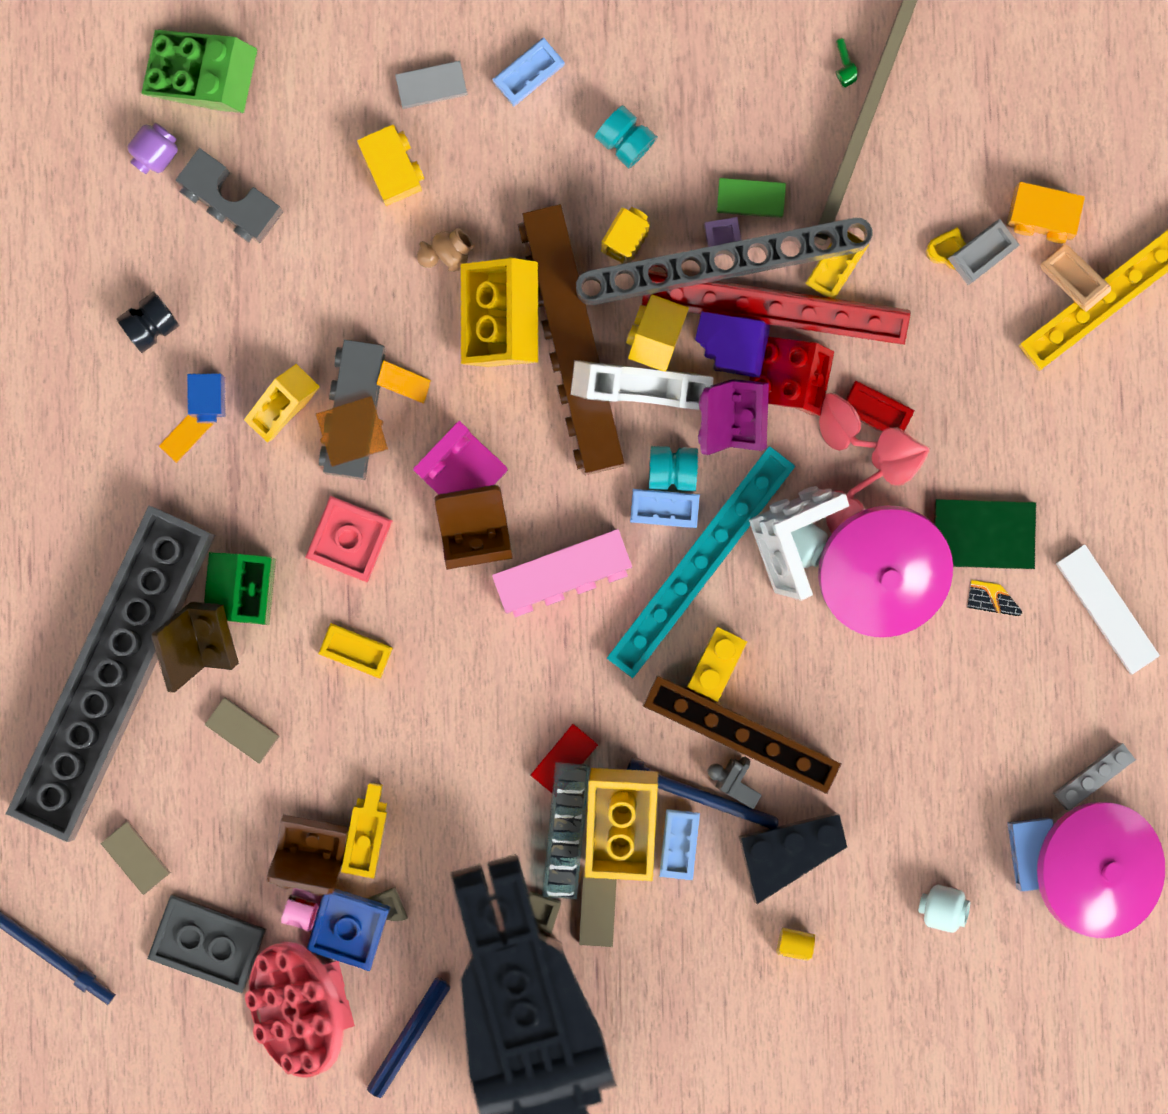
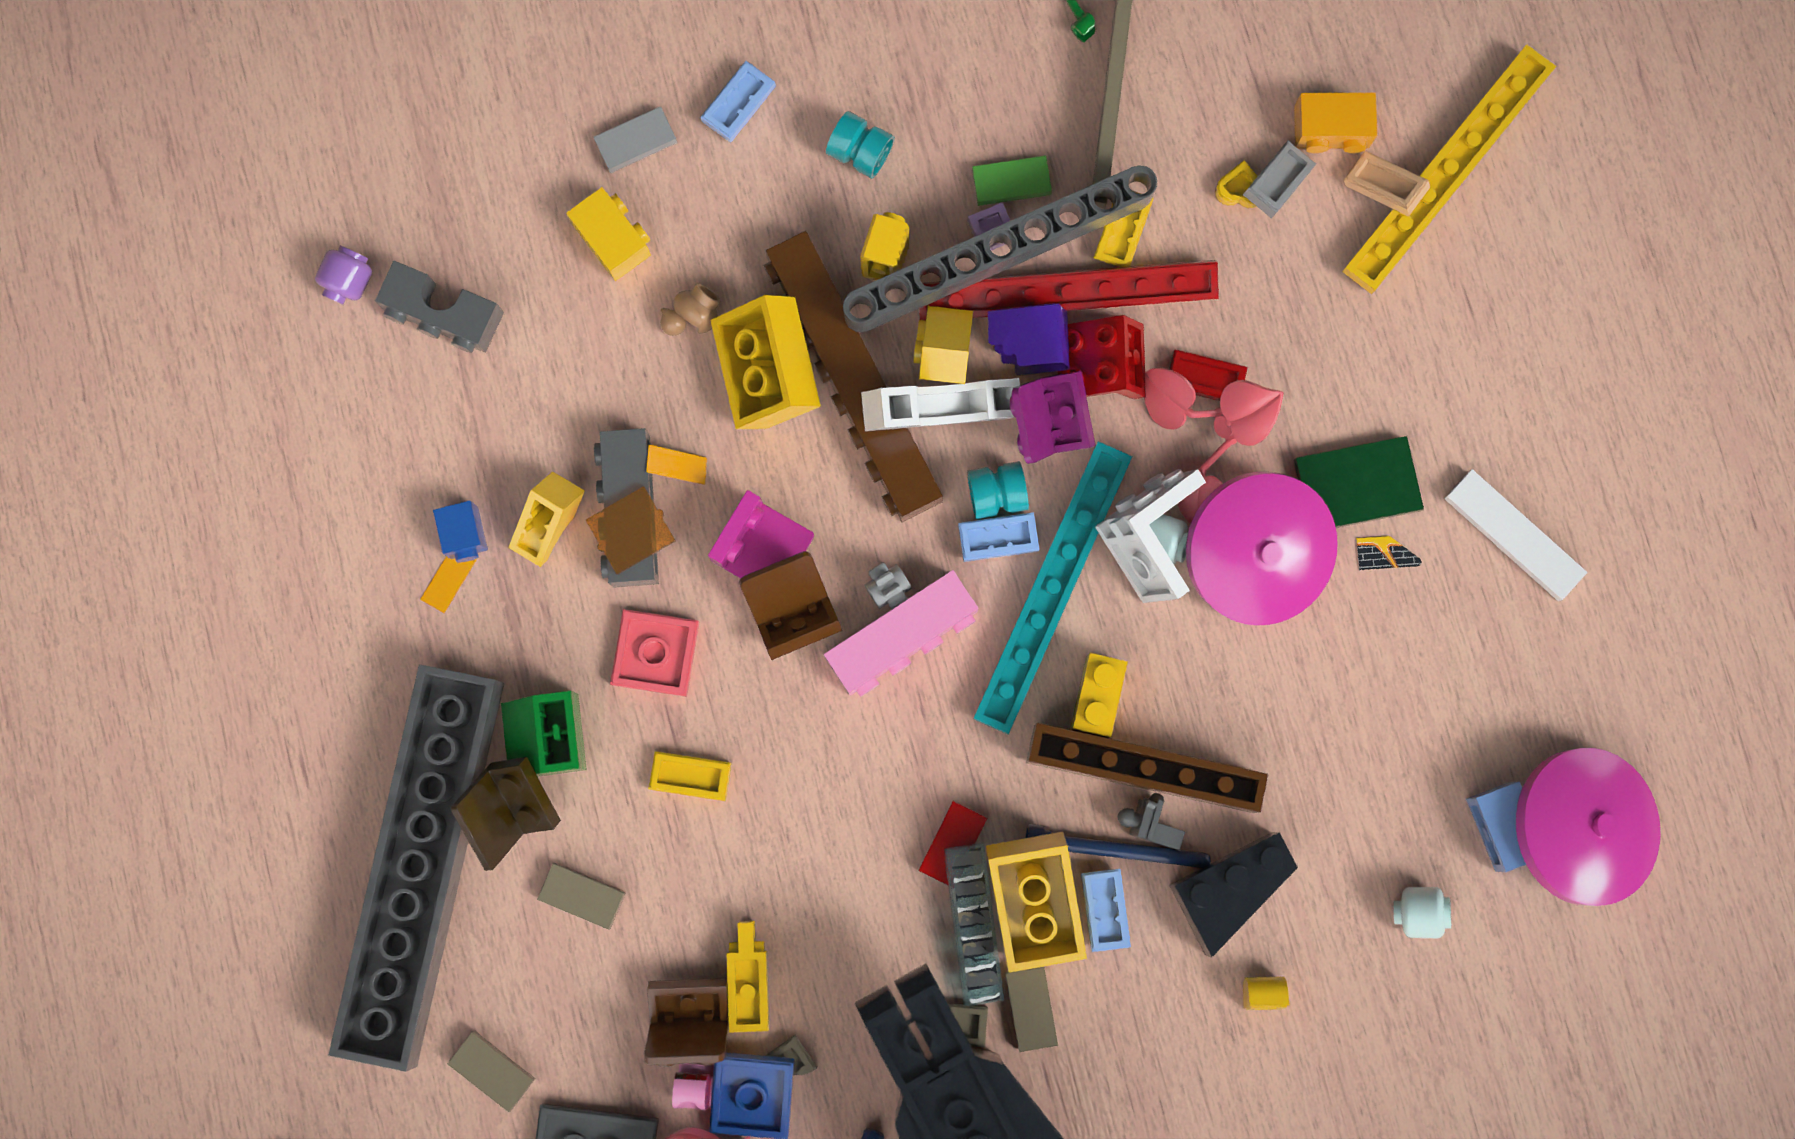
camera: 10 degrees left, 5 degrees down
black wheel [116,291,180,353] -> none
bright green slope [141,30,258,113] -> none
light grey piece [1053,743,1136,811] -> none
none -> light grey gear [864,562,912,610]

